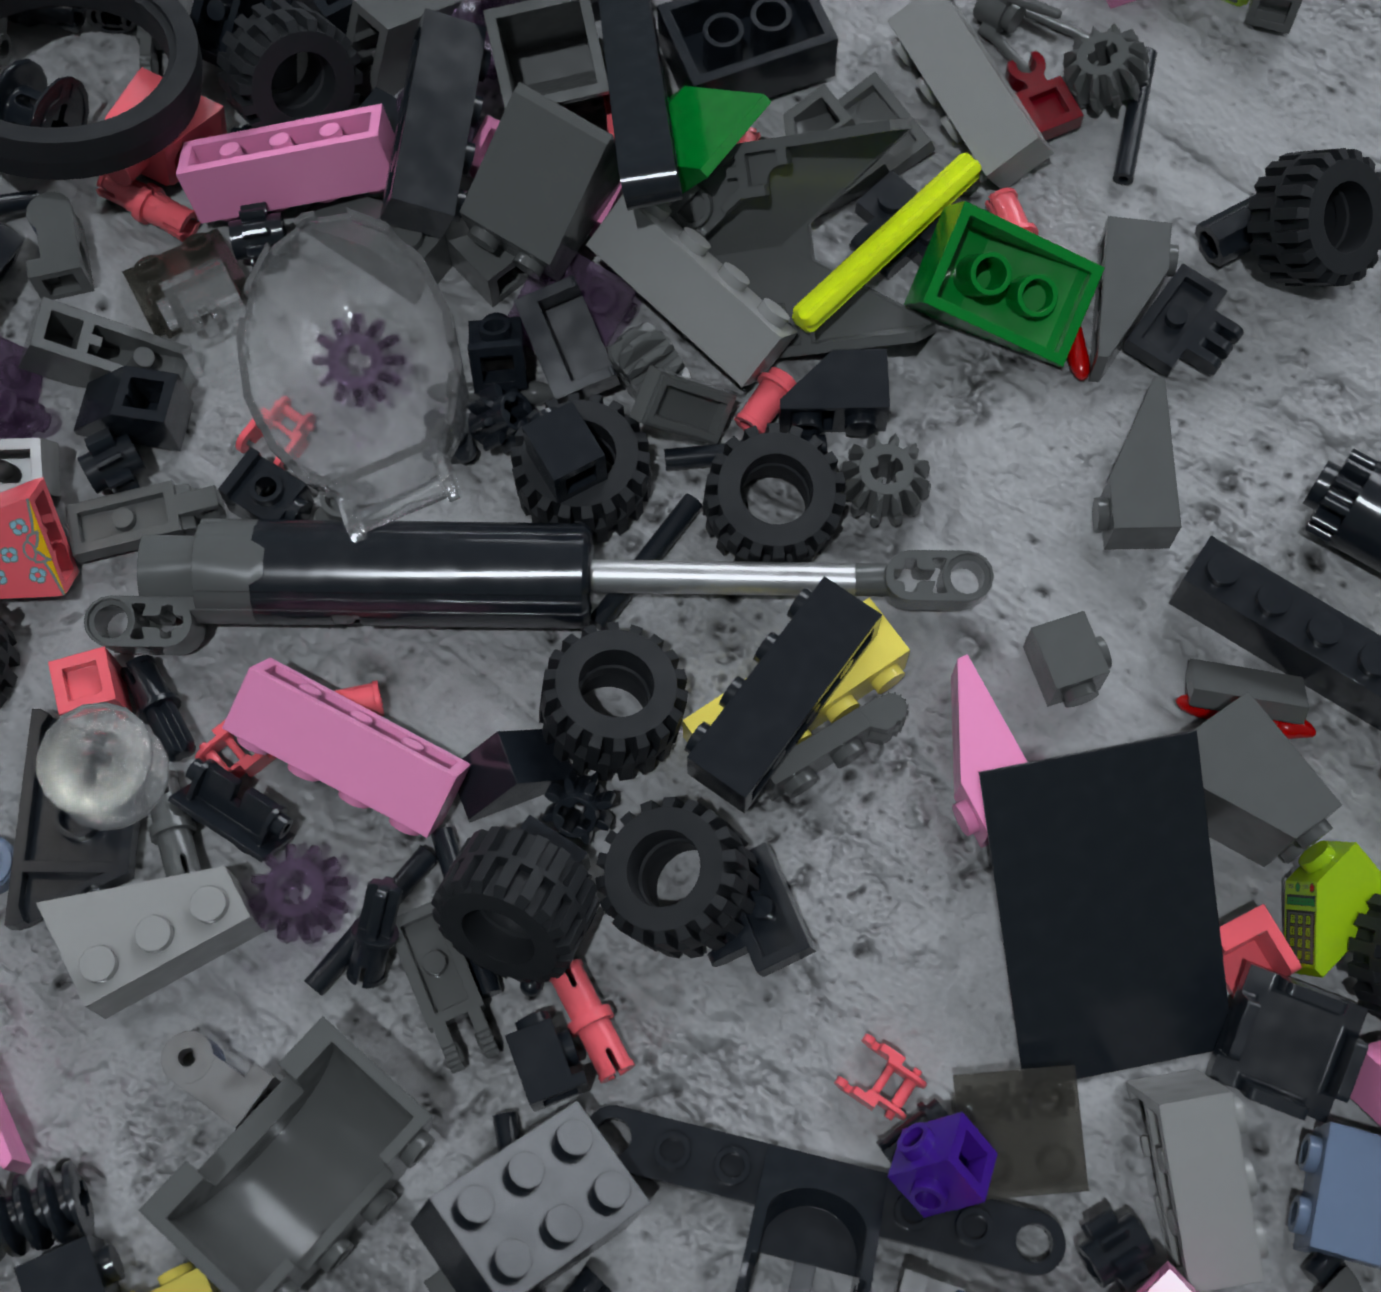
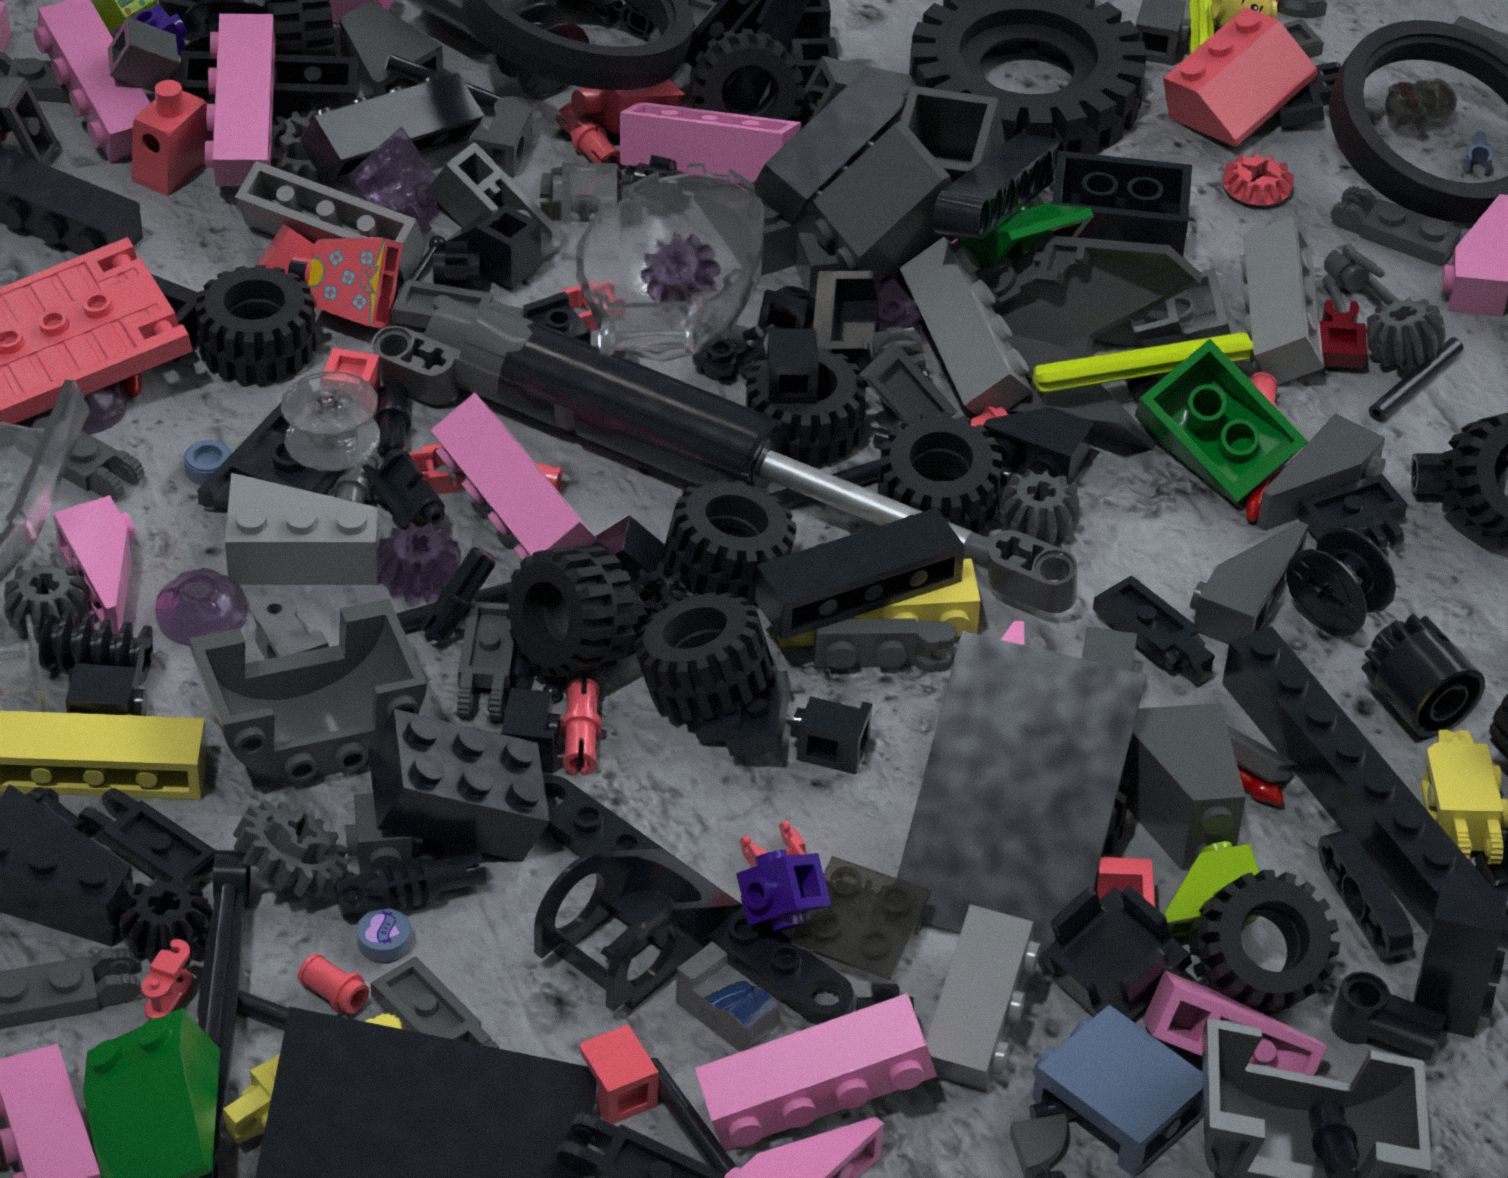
camera: 25 degrees right, 25 degrees down
none -> clear purple piece [155,568,248,646]
none -> black hinge [396,235,445,299]
none -> black brick [790,696,873,775]
none -> black hinge [1093,576,1215,685]
none -> black piece [1286,526,1396,637]

